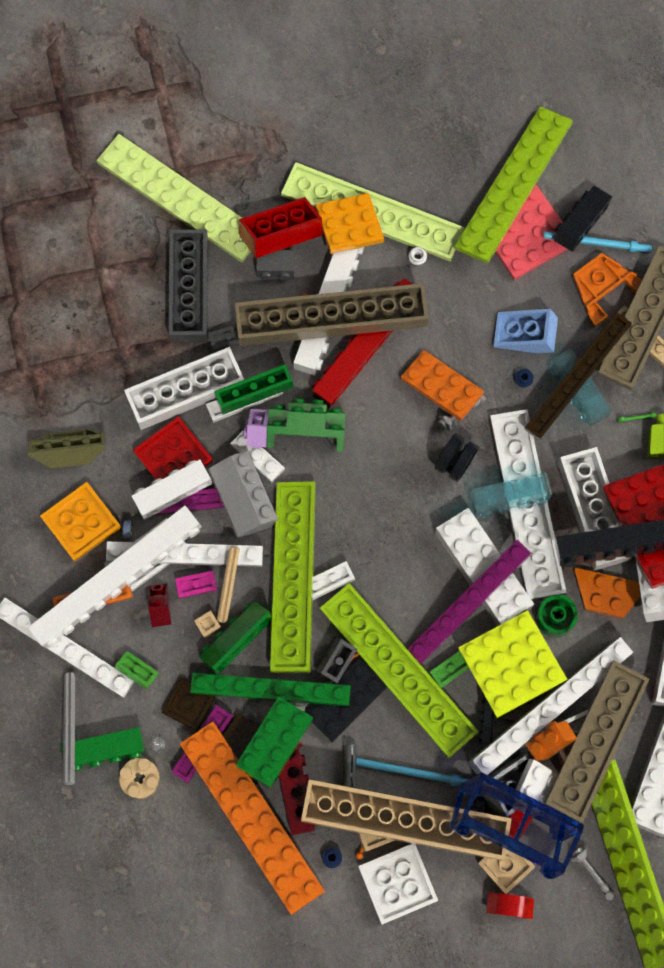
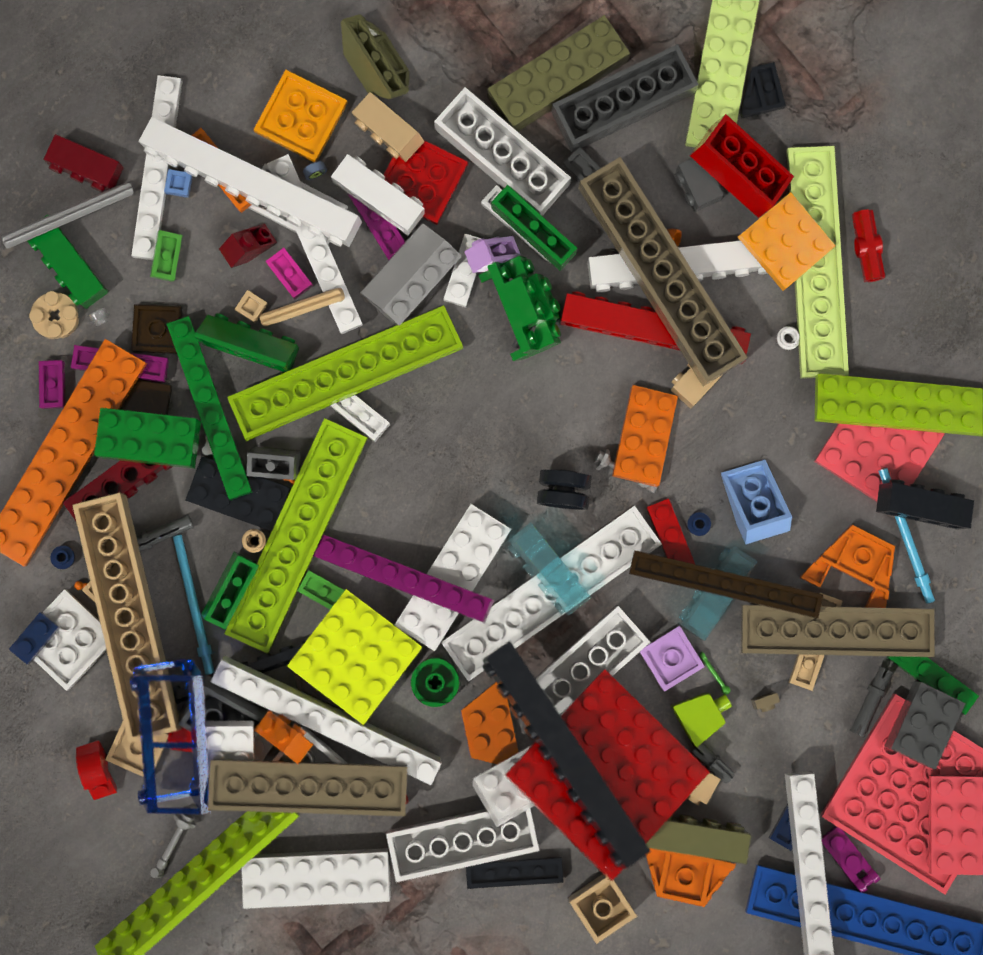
camera: 60 degrees right, 10 degrees up
none -> dark blue plate [9,612,60,665]
none -> magenta plate [39,360,65,409]
none -> dark red brick [43,134,124,192]
none -> medium blue plate [164,169,193,198]
none -> green brick [201,551,259,630]
none -> tan cone [242,529,266,553]
none -> tan brick [351,92,425,162]
none -> olive brick [487,15,630,132]
none -> lavender plate [640,626,705,692]
none -> red plate [646,499,695,564]
none -> tan brick [671,364,721,409]
none -> black wing [741,62,786,119]
none -> red piece [852,209,885,283]

